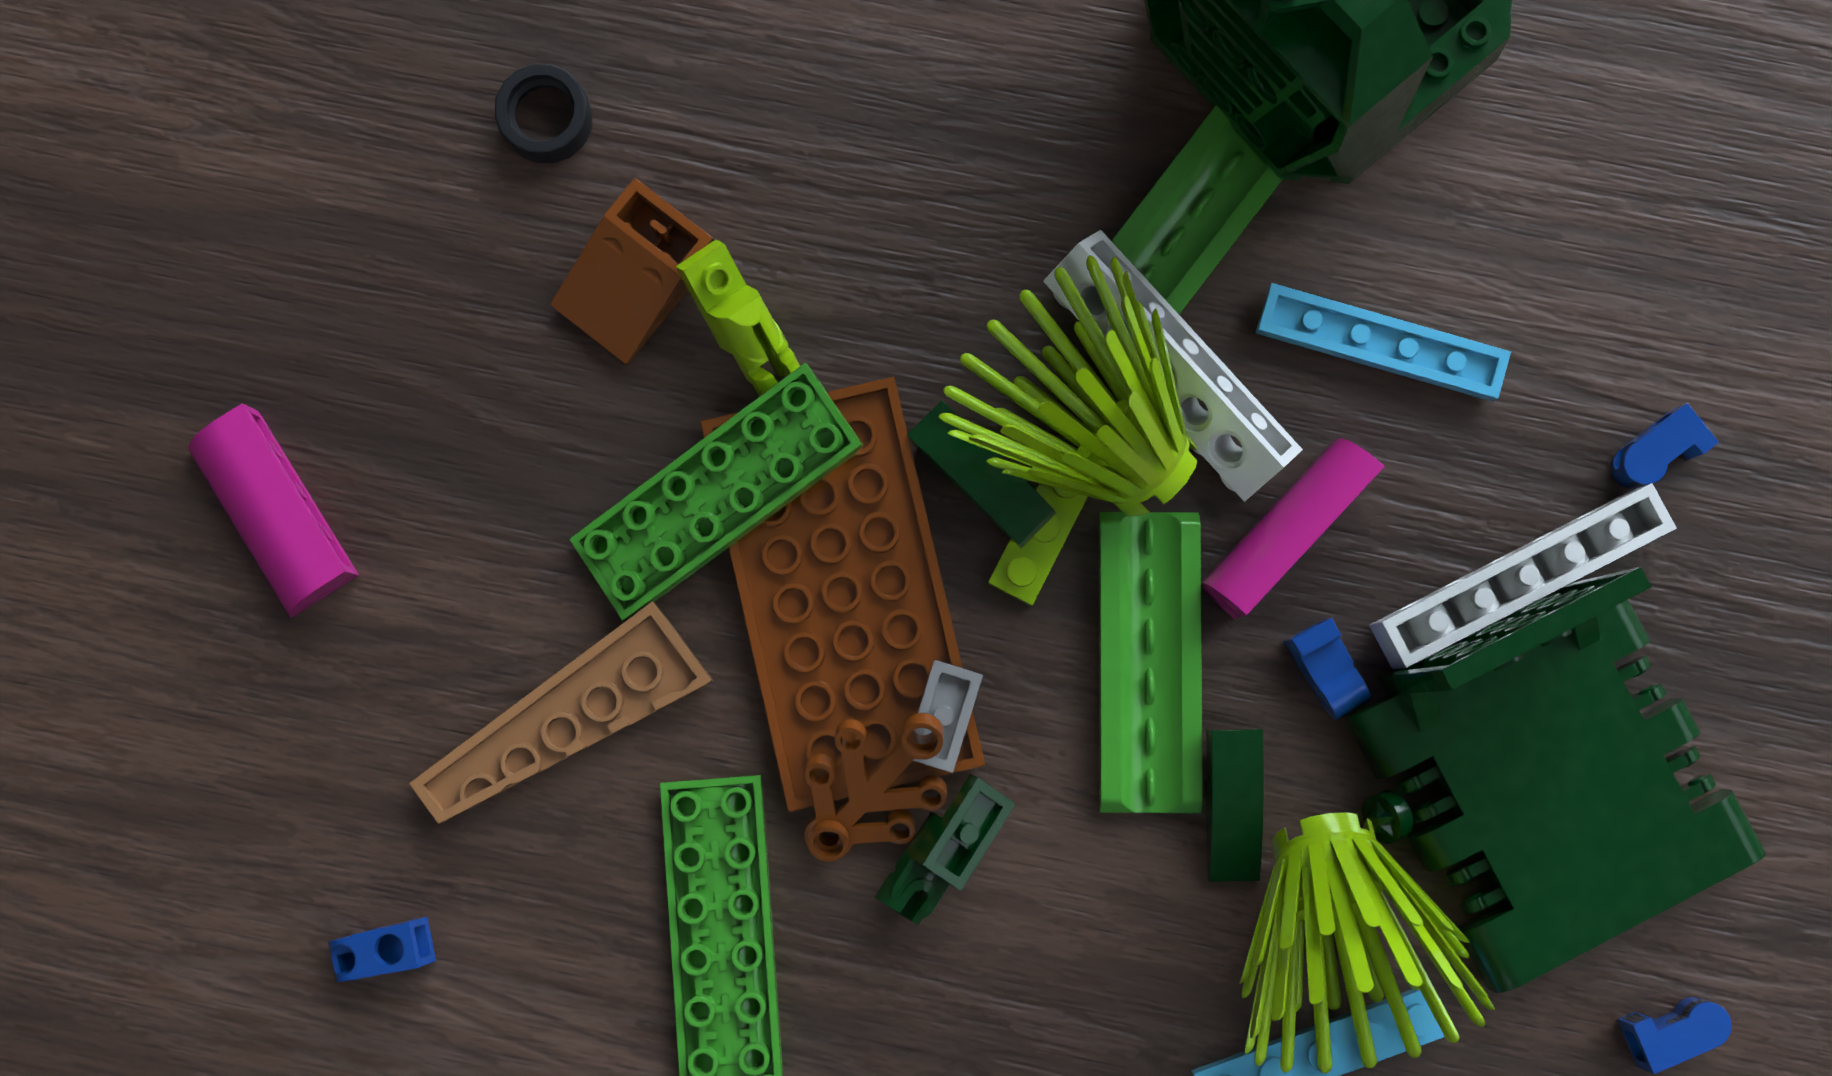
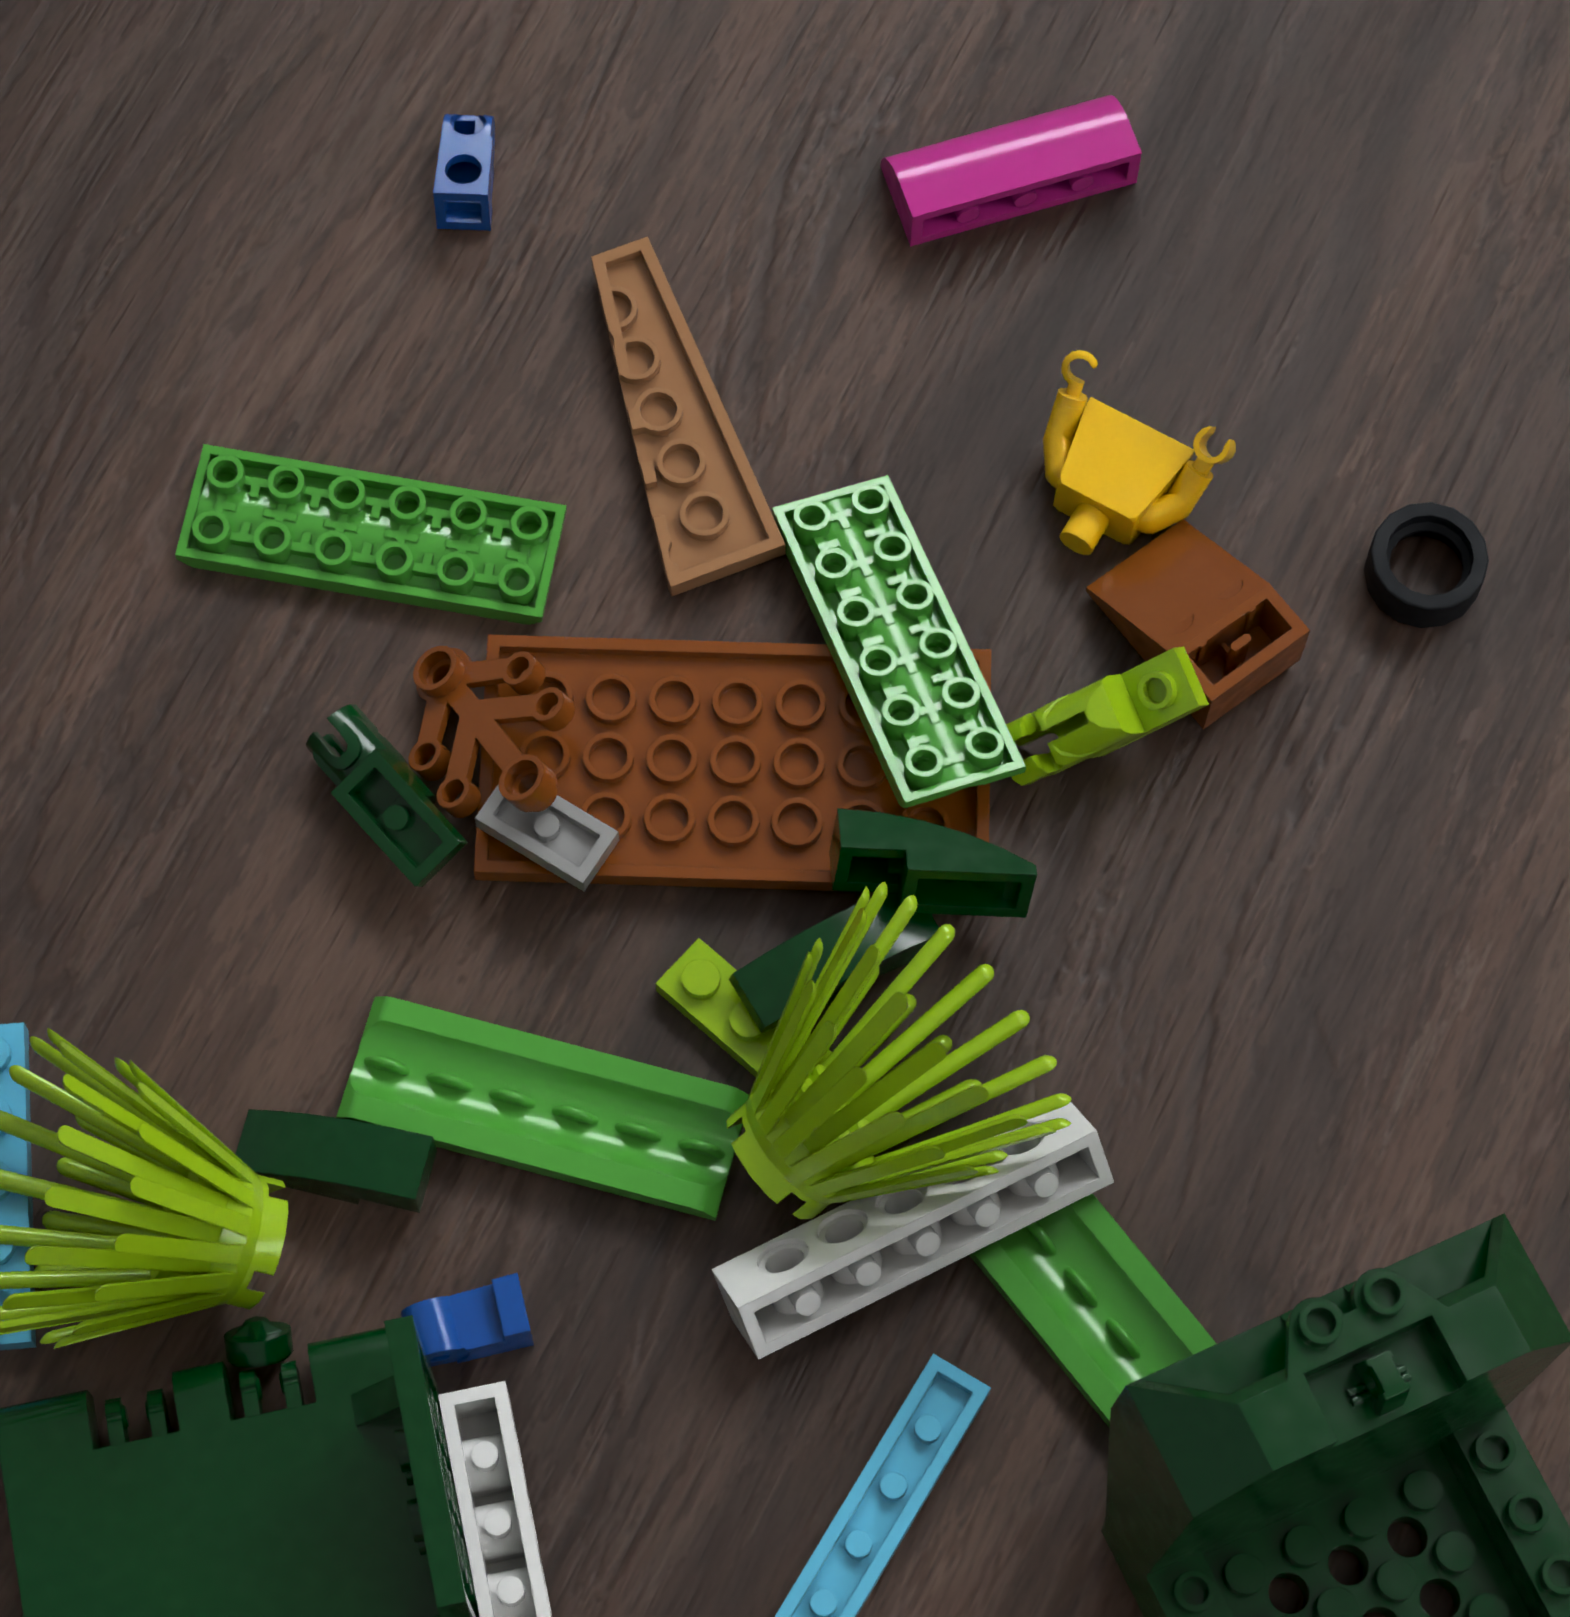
camera: 100 degrees right, 15 degrees down
dark pink brick [1201,438,1385,620] -> none
none -> dark green slope [829,808,1037,918]
none -> yellow torso [1043,350,1236,555]

